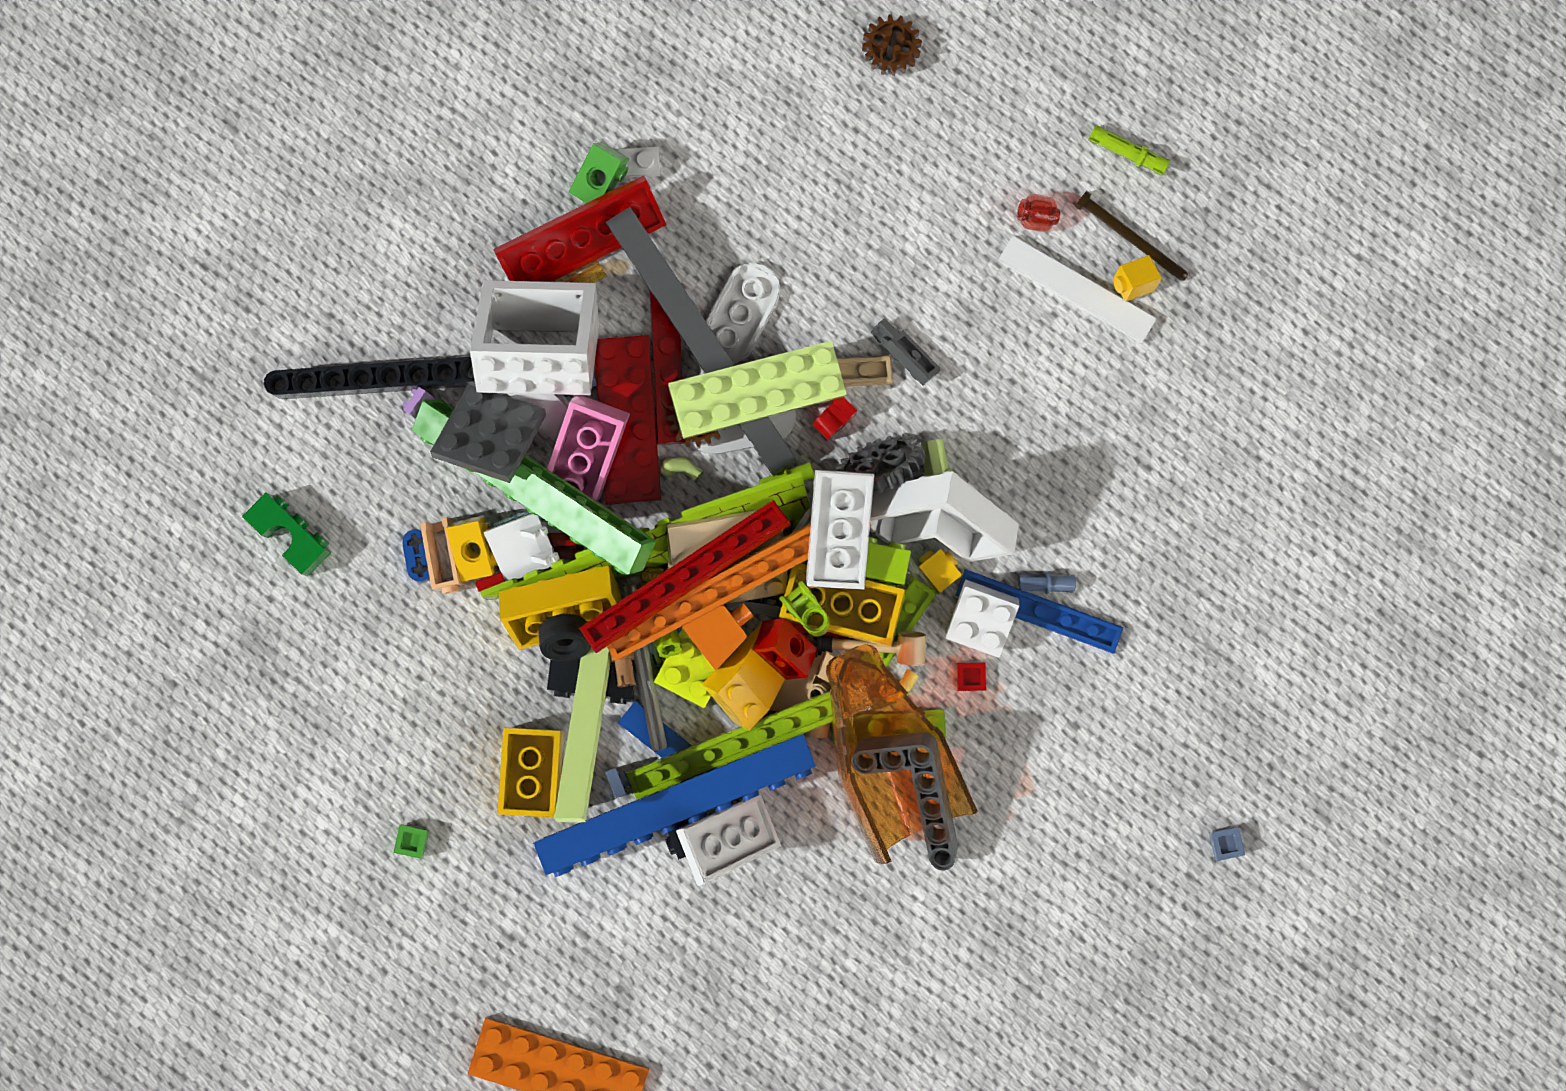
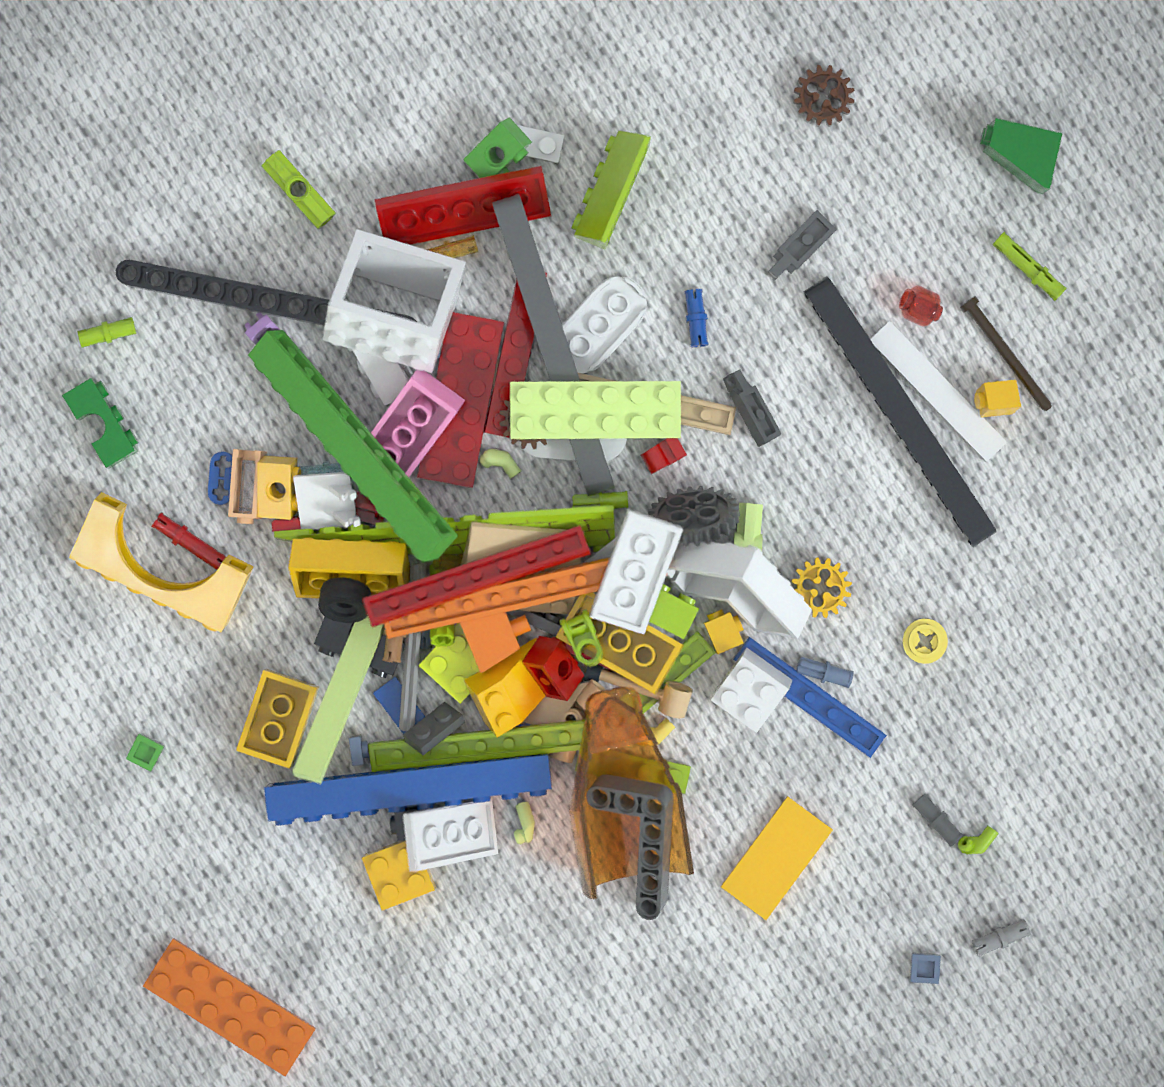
camera: 10 degrees right, 5 degrees up
dark grey plate [430,384,546,483] -> none
red tile [957,662,986,691] -> none
none -> yellow arch [69,492,254,632]
none -> lime pin [77,317,137,348]
none -> red pin [151,512,226,570]
none -> lime piece [261,150,336,230]
none -> yellow brick [362,840,436,911]
none -> dark grey plate [403,702,465,755]
none -> yellowish green arm [514,802,535,845]
none -> lime slope [571,131,651,250]
none -> blue pin [684,289,709,348]
none -> yellow tile [721,796,833,920]
none -> dark grey hinge [768,210,837,280]
none -> yellow gear [791,557,852,618]
none -> black beam [803,276,997,548]
none -> light yellow gear [902,619,948,664]
none -> dark grey pin [912,793,963,847]
none -> lime arm [958,825,999,855]
none -> light grey pin [972,919,1031,957]
none -> green slope [980,118,1063,194]

